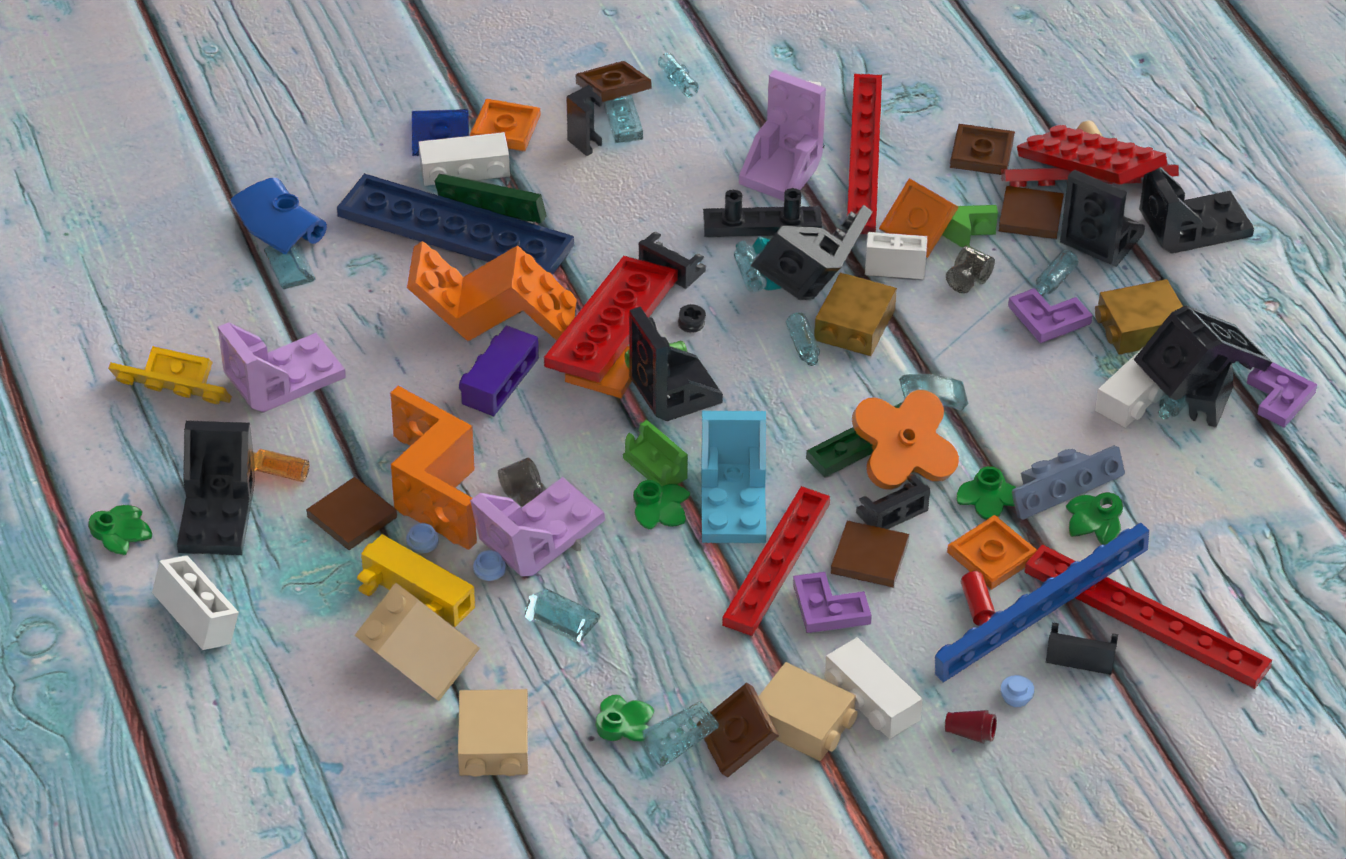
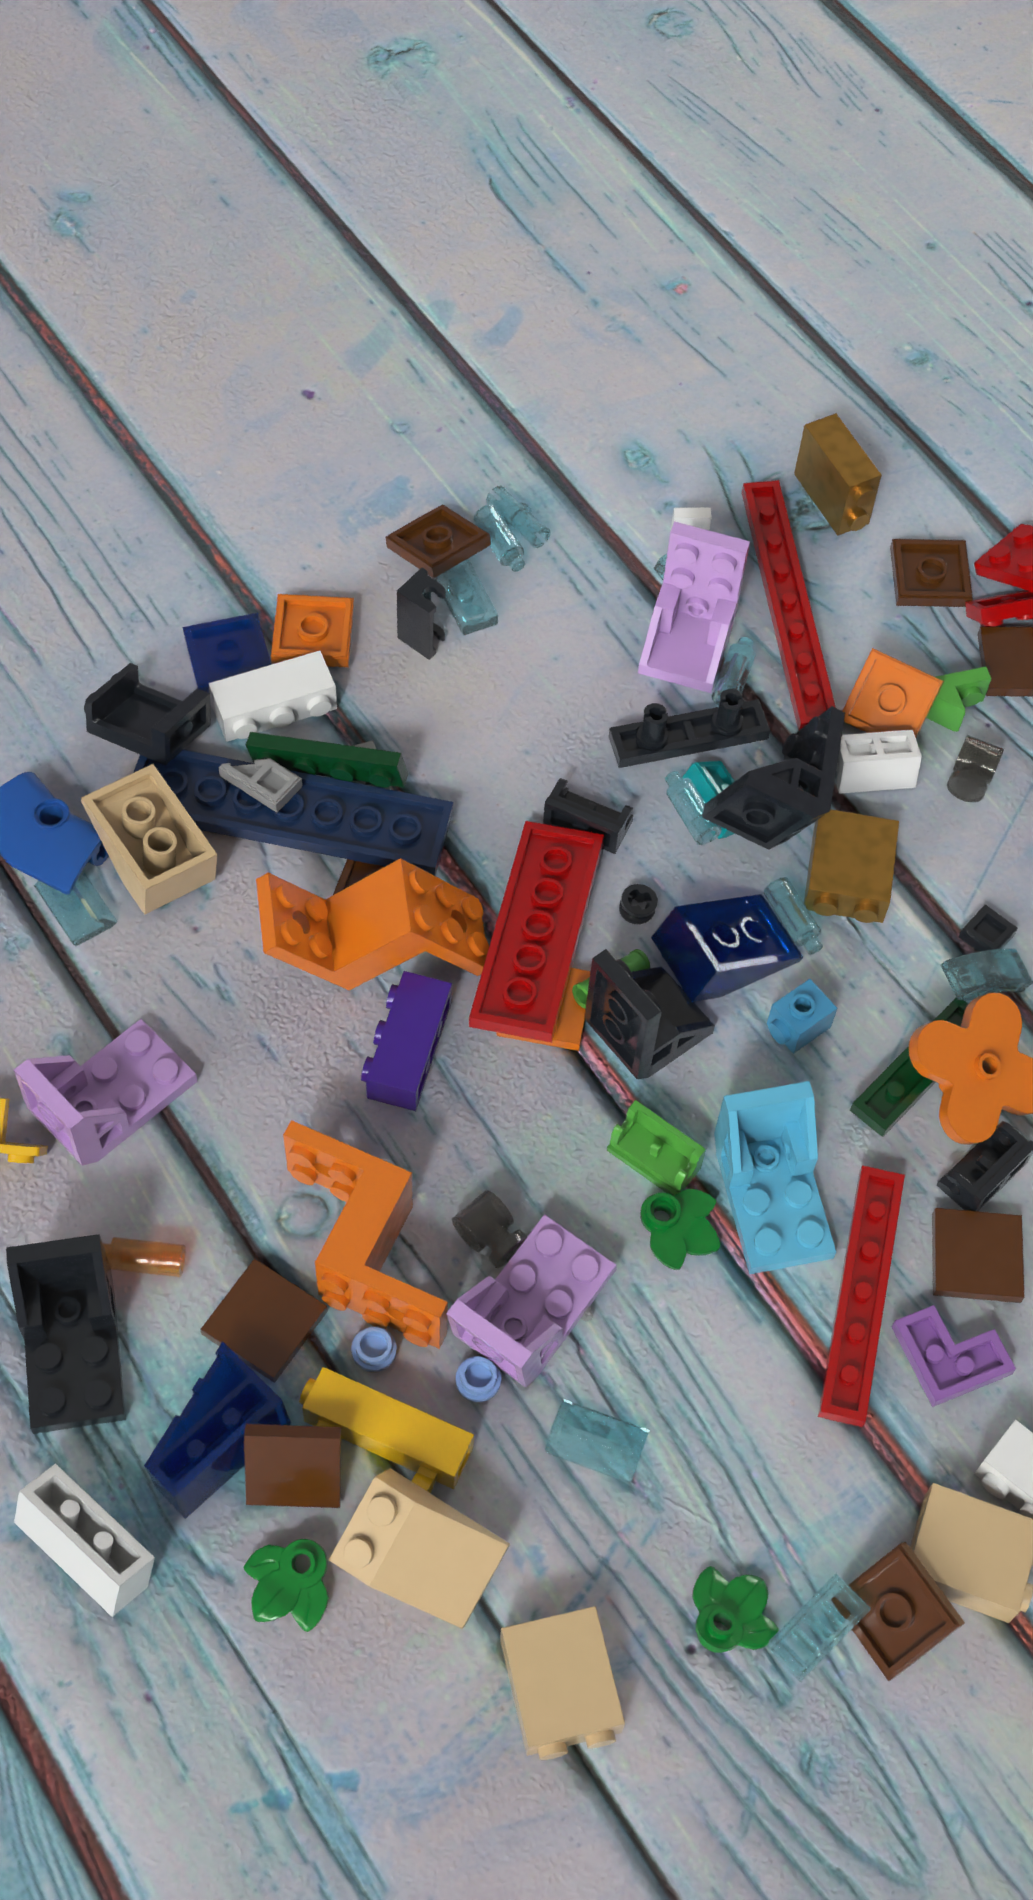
camera: 15 degrees left, 15 degrees up
none -> tan slope [81,764,218,915]
none -> black panel [84,663,211,765]
none -> clear blue wedge [144,1341,292,1519]
none -> light grey tile [219,758,302,813]
none -> reddish brown tile [244,1424,341,1508]
none -> green plate [244,1539,329,1632]
none -> clear light blue cylinder [473,504,525,572]
none -> clear blue slope [651,894,804,1002]
none -> clear light blue cylinder [712,637,756,706]
none -> dark azure brick [767,979,838,1054]
none -> pearl gold brick [794,413,882,536]
none -> black tile [959,904,1018,961]

